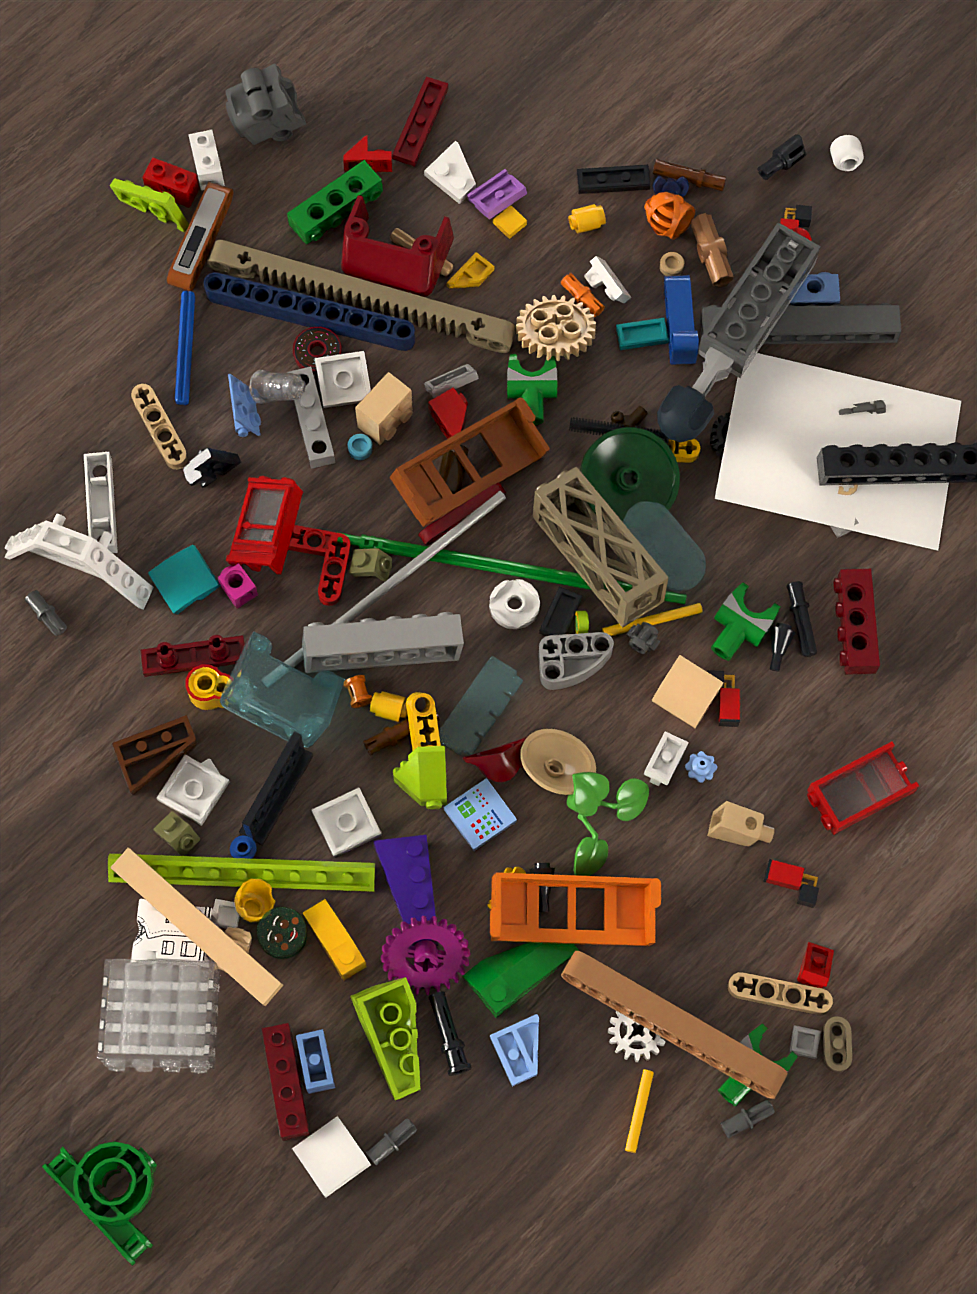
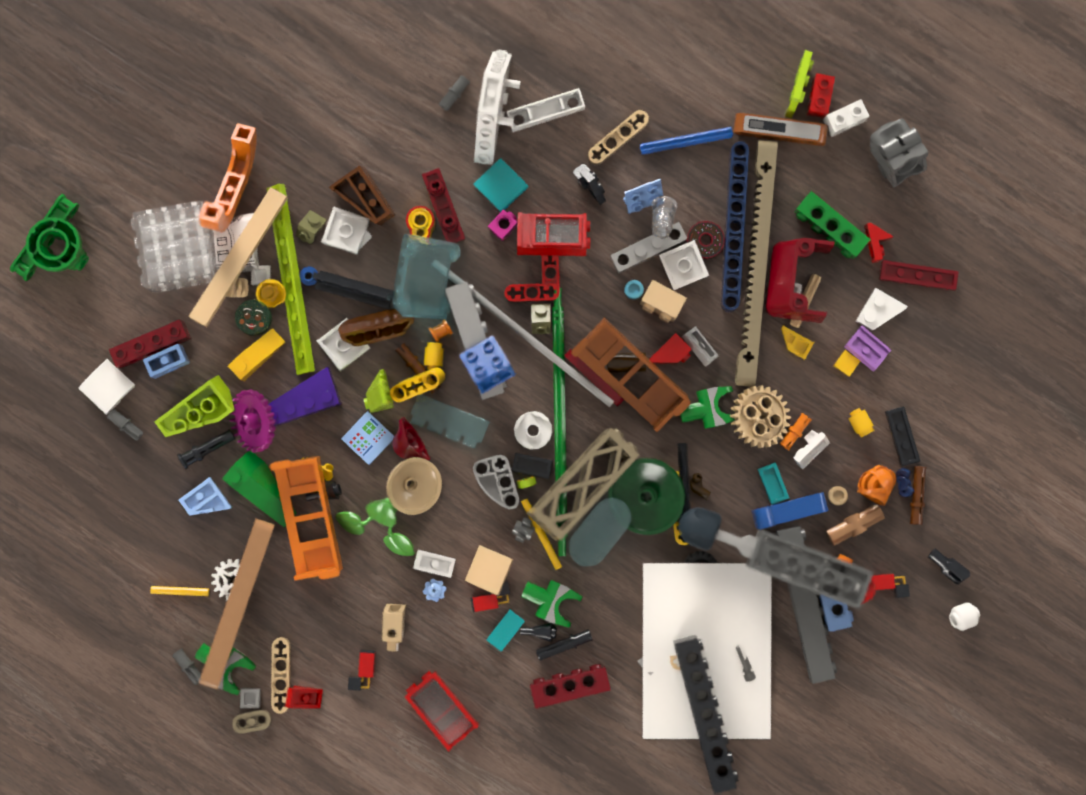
camera: 80 degrees right, 15 degrees up
none -> orange arch [199,123,256,232]
none -> reddish brown brick [338,308,415,346]
none -> bracket [460,336,516,394]
none -> teal tile [486,609,525,652]

